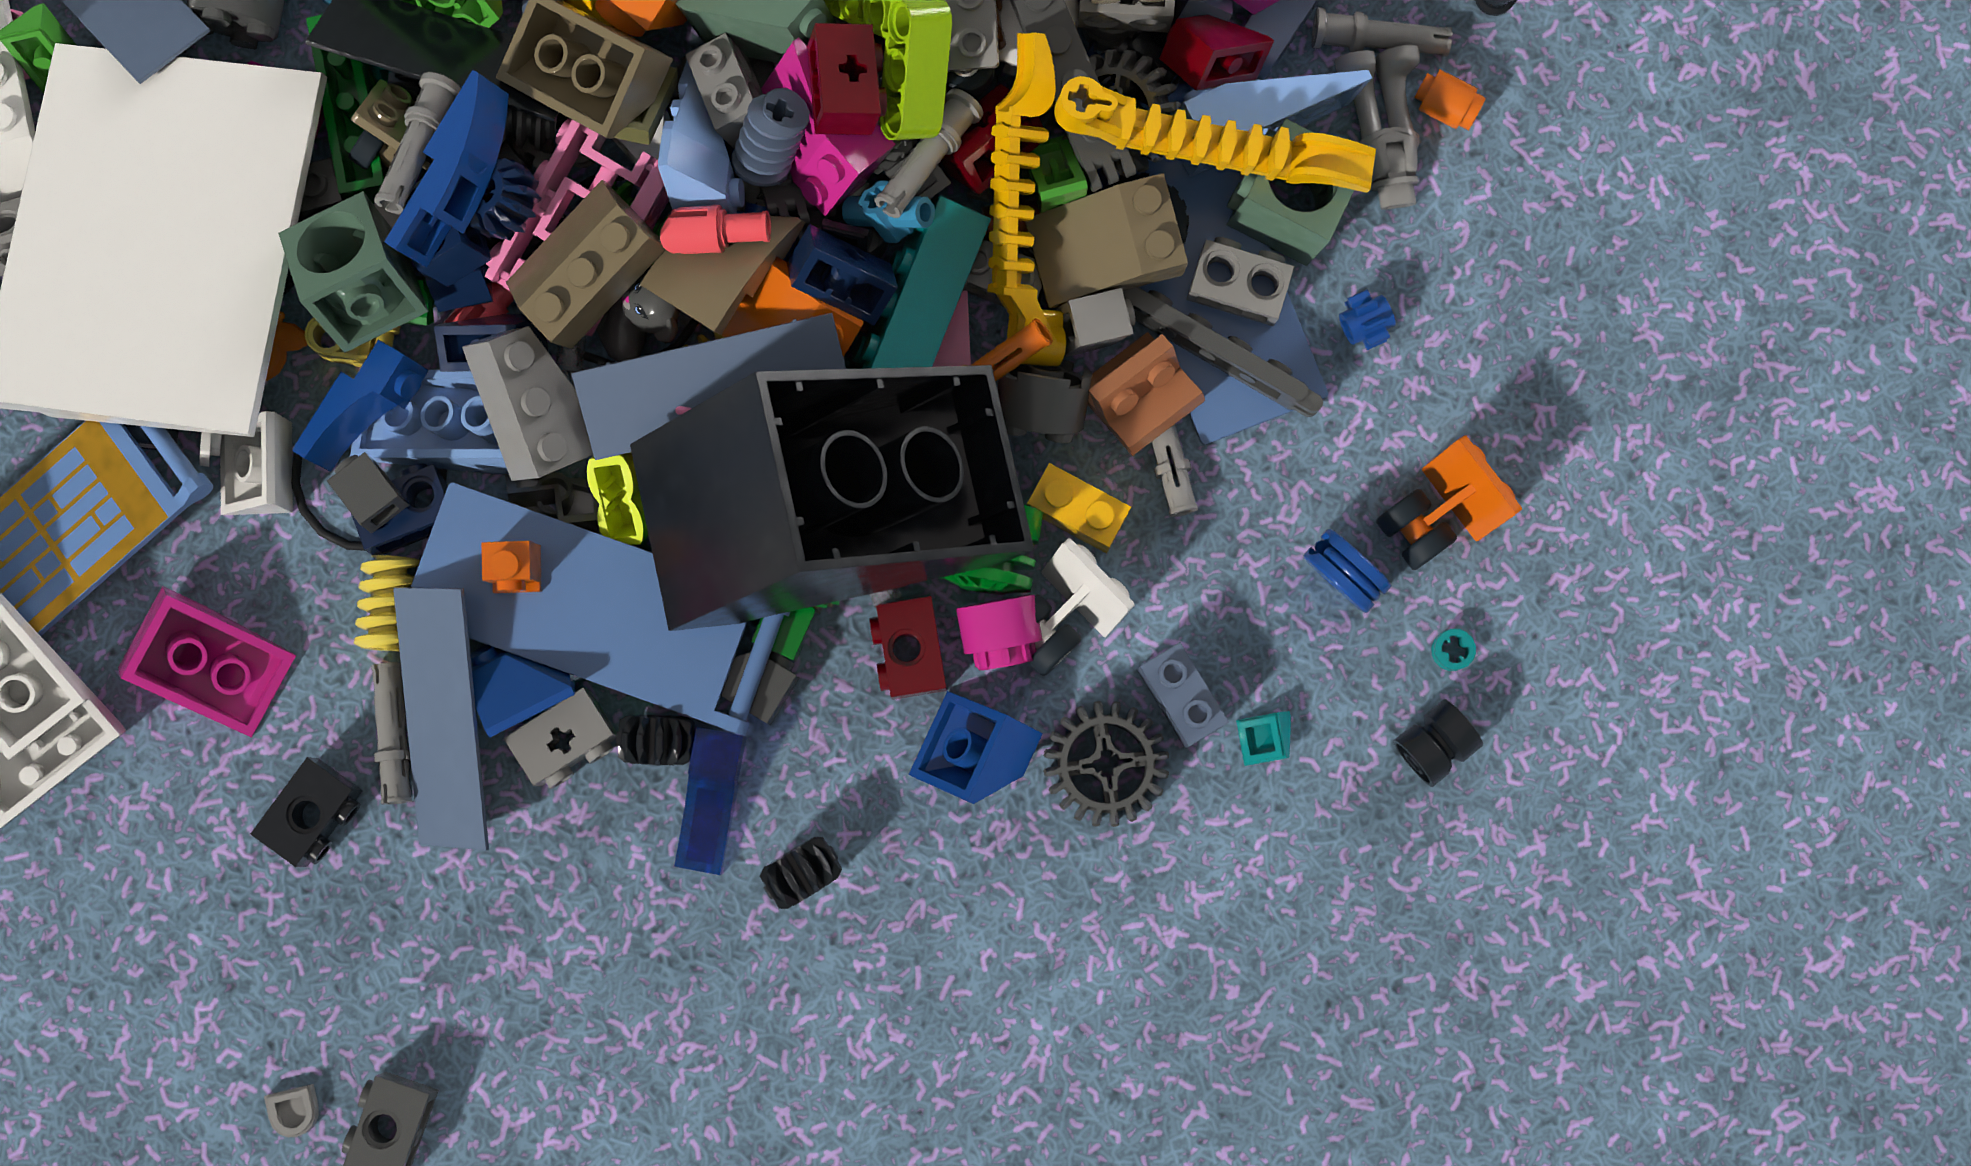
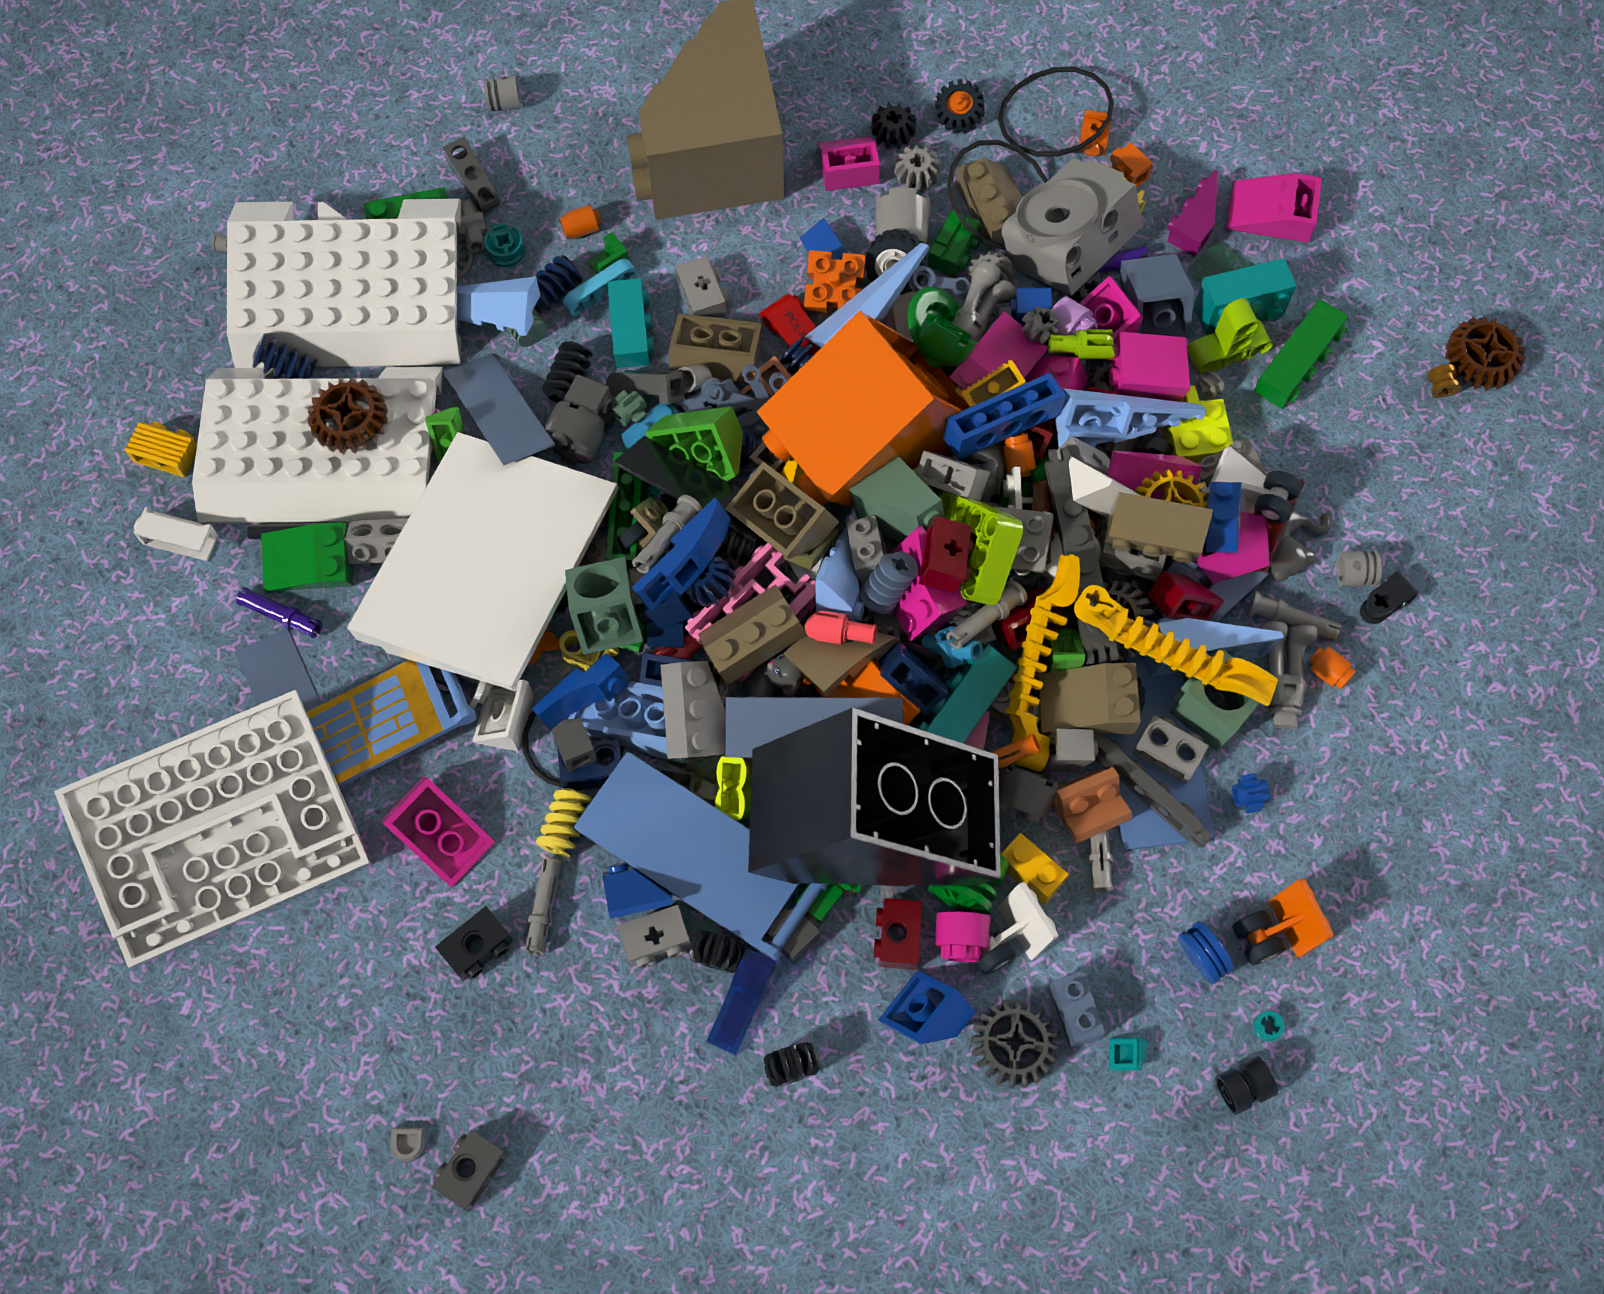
camera: 15 degrees right, 15 degrees down
sand blue window [393,587,489,851] -> none
orange brick [481,541,542,594] -> none

